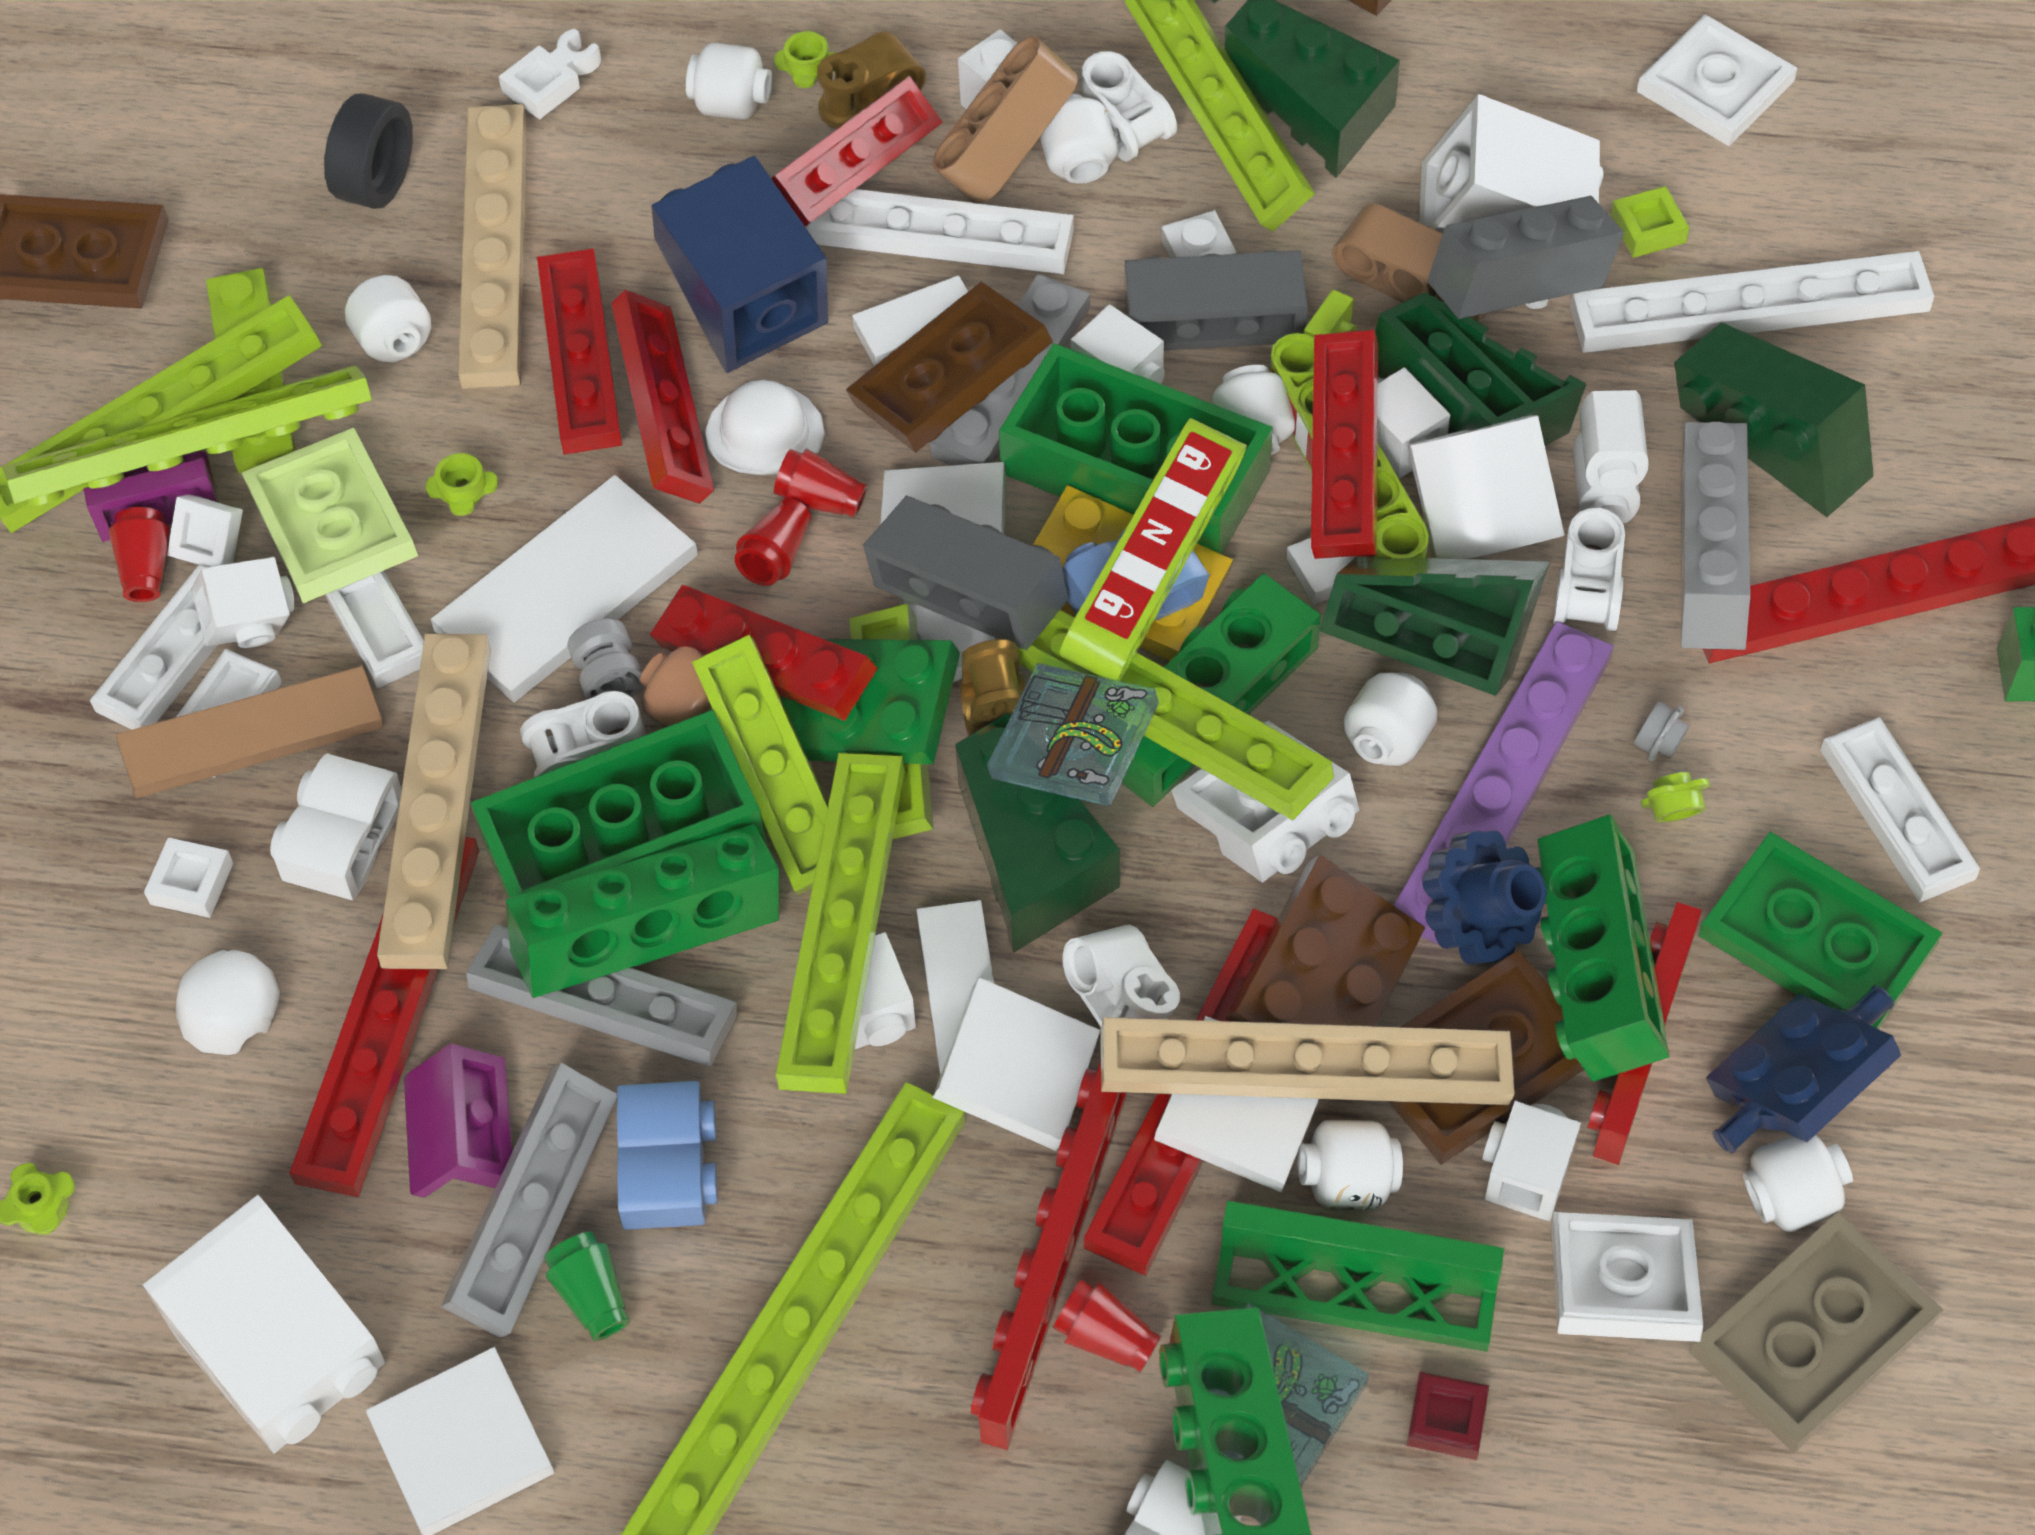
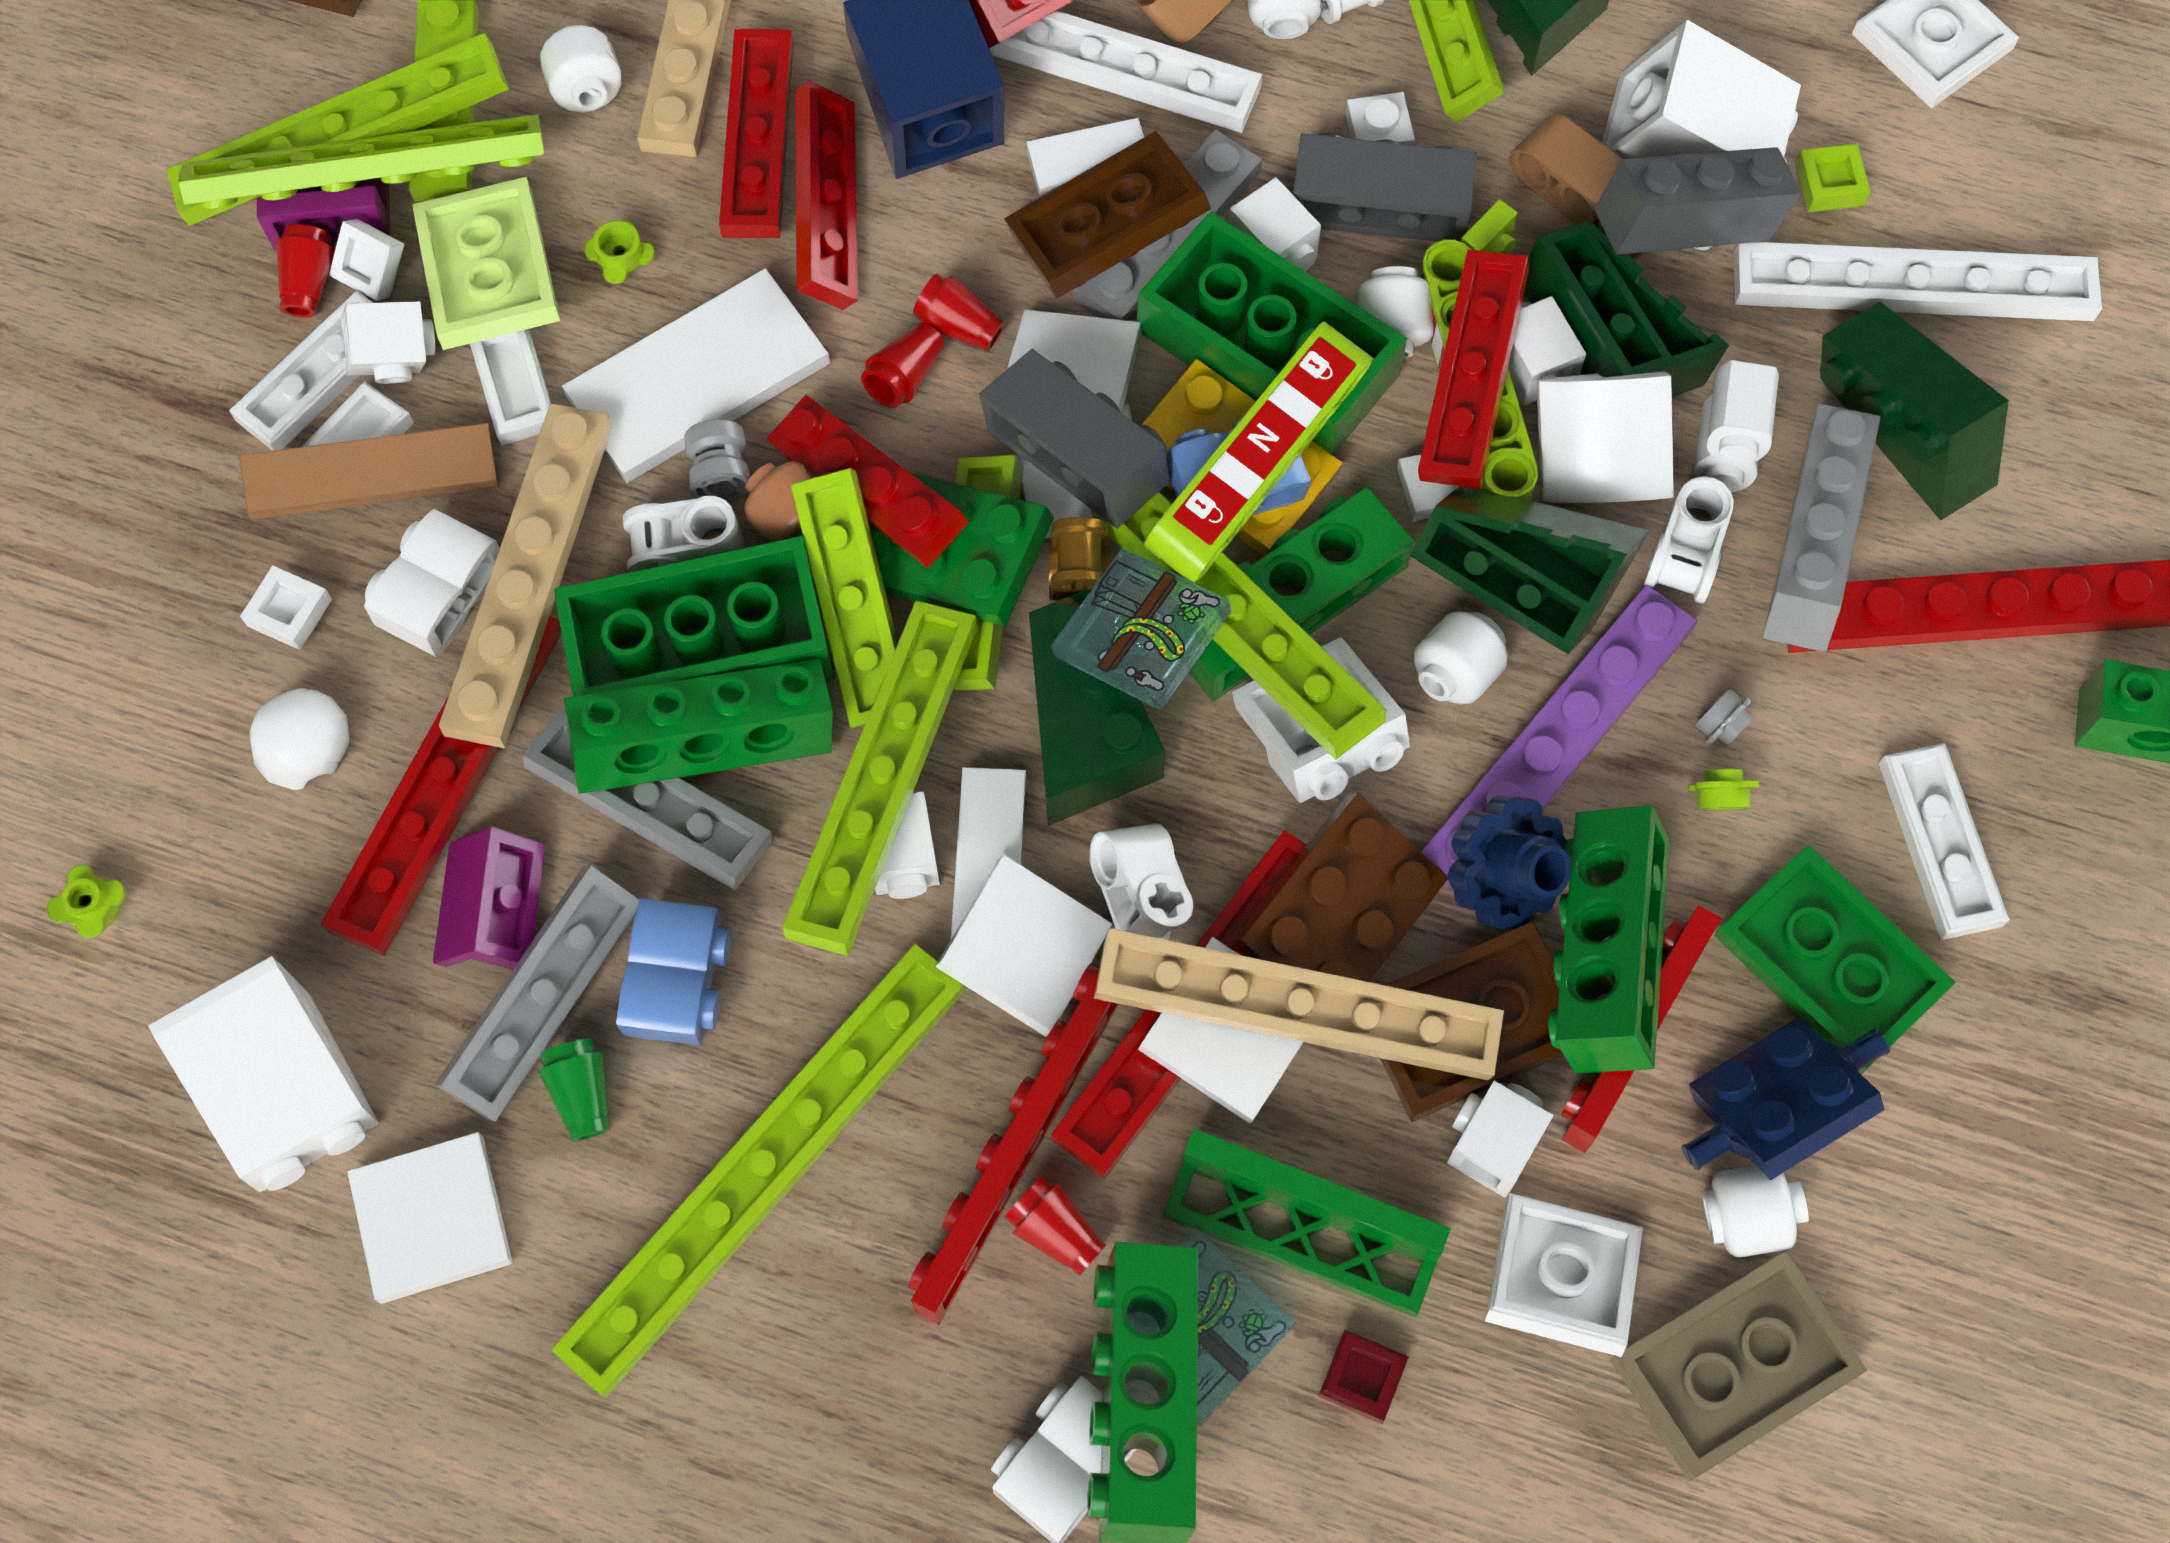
camera: 10 degrees right, 10 degrees up
white hat [705,380,825,475] -> none
white head [1298,1120,1403,1210] -> none

